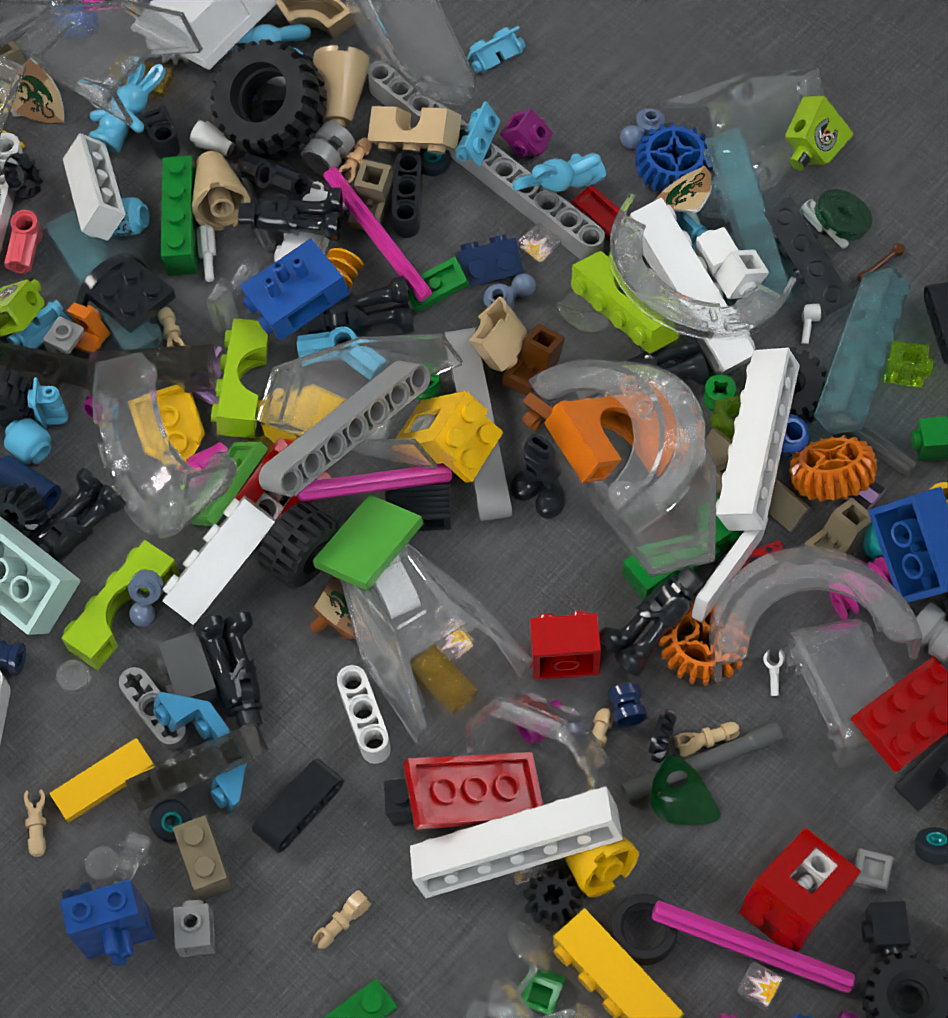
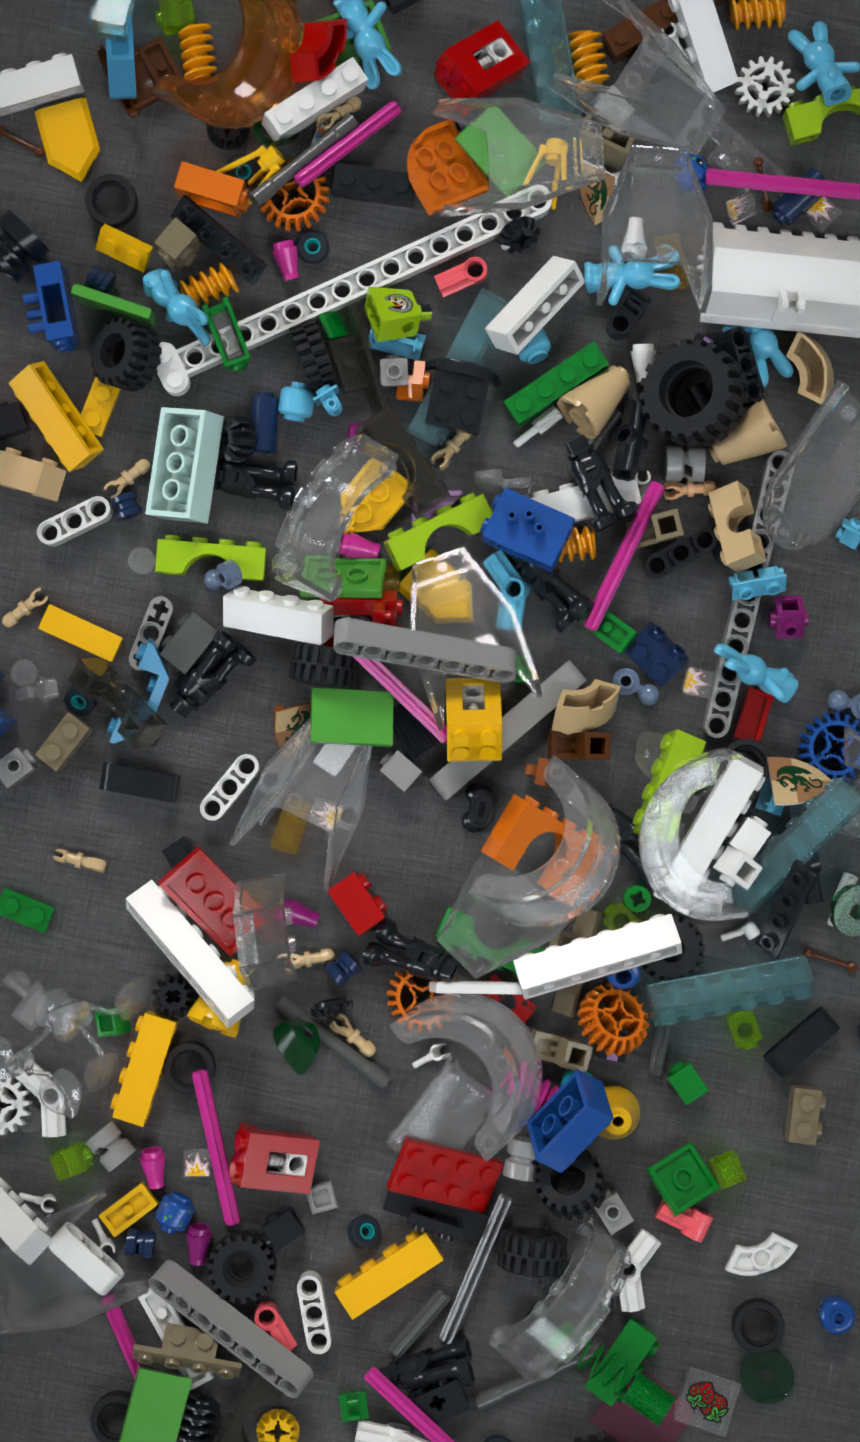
camera: 60 degrees right, 25 degrees up
none -> light grey brick [380,750,422,792]

